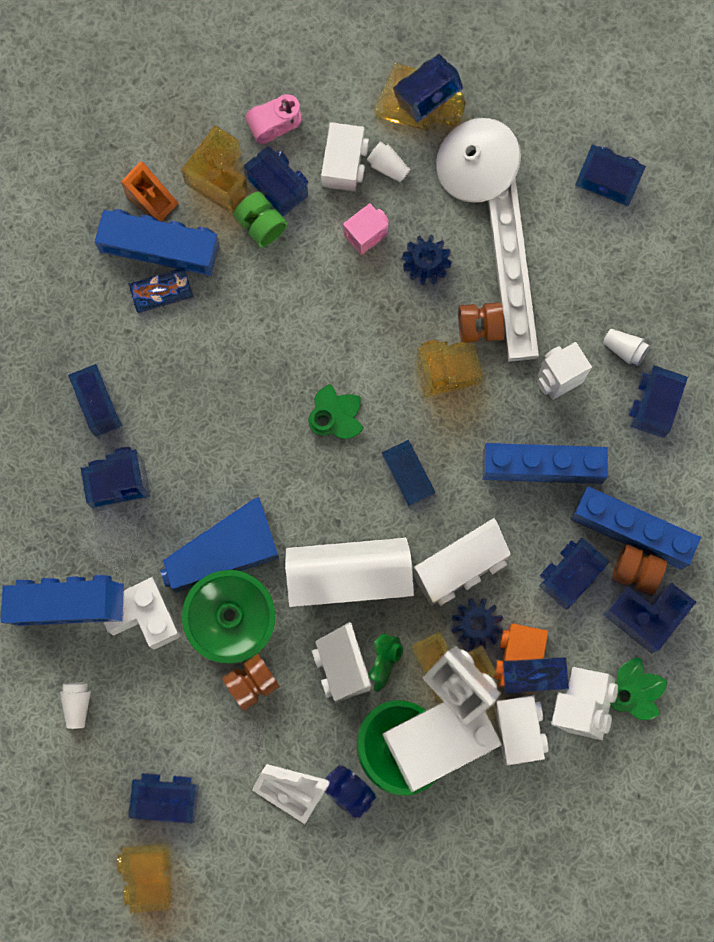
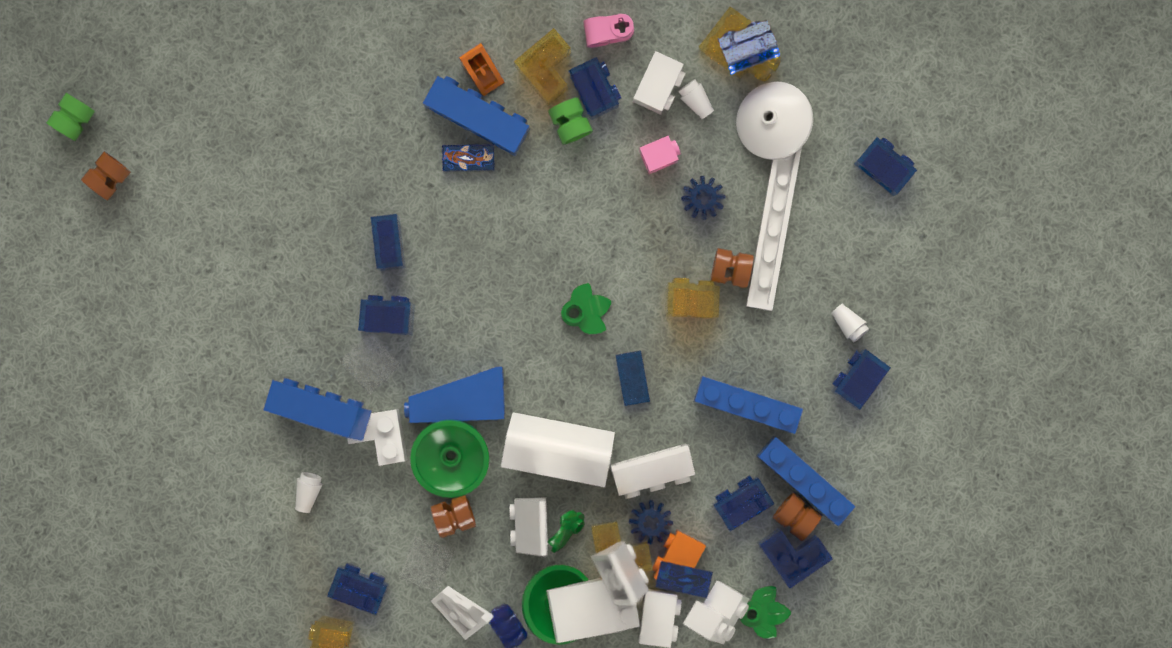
camera: 15 degrees right, 10 degrees up
white brick [537,342,592,400] -> none

